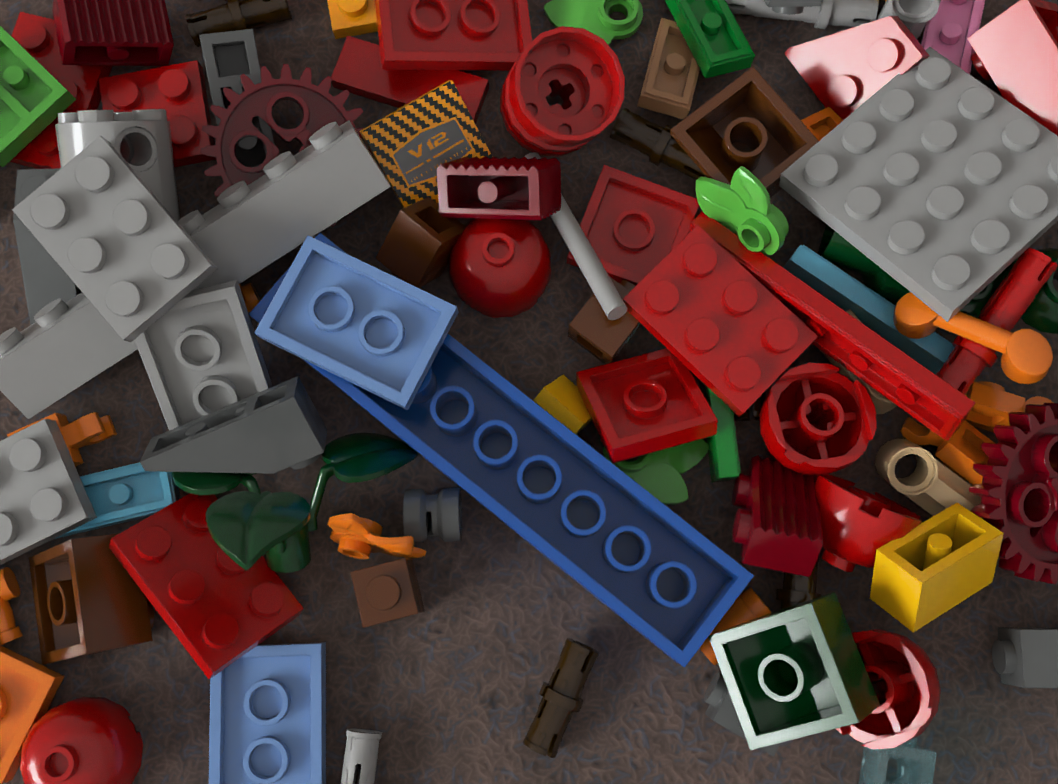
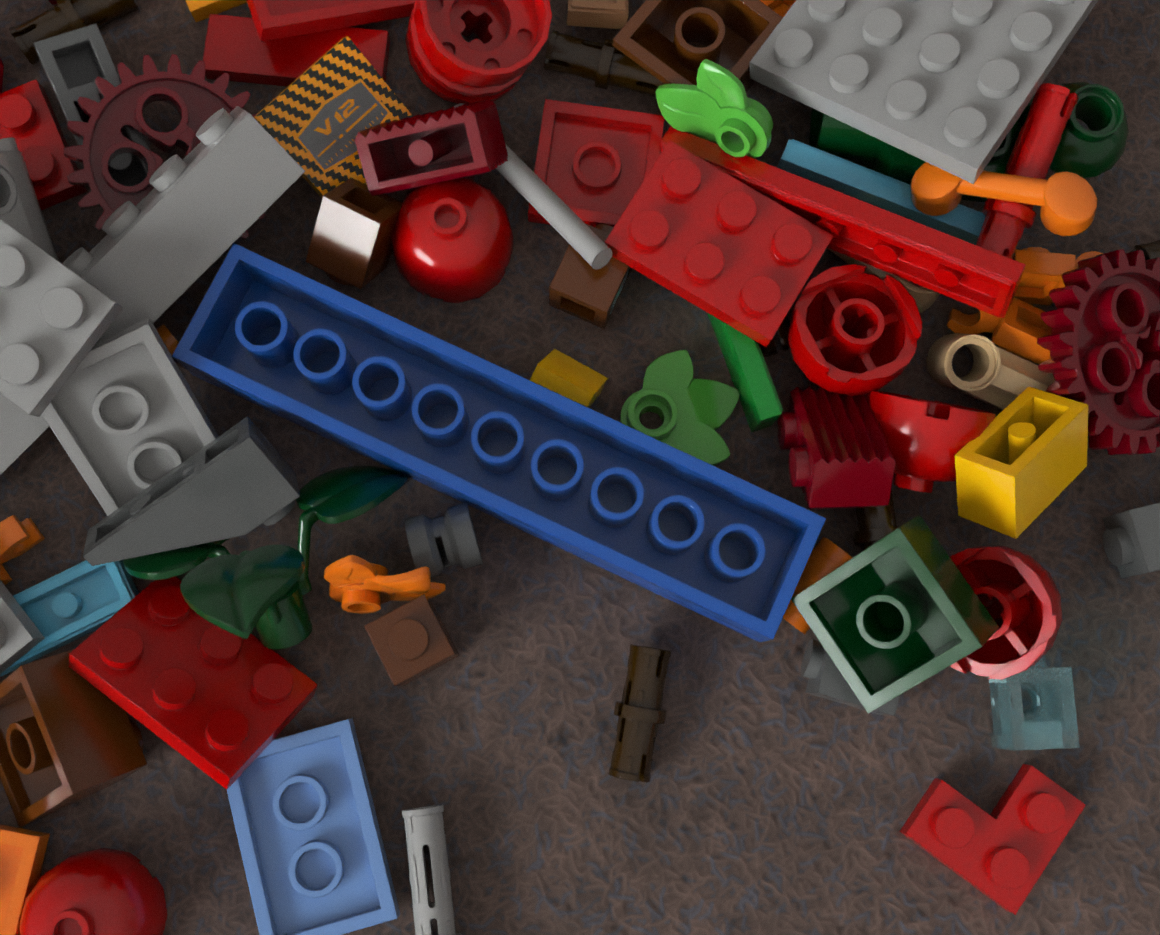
camera: 25 degrees left, 0 degrees up
medium blue plate [254,235,459,410] -> none
red plate [576,348,718,464] -> none

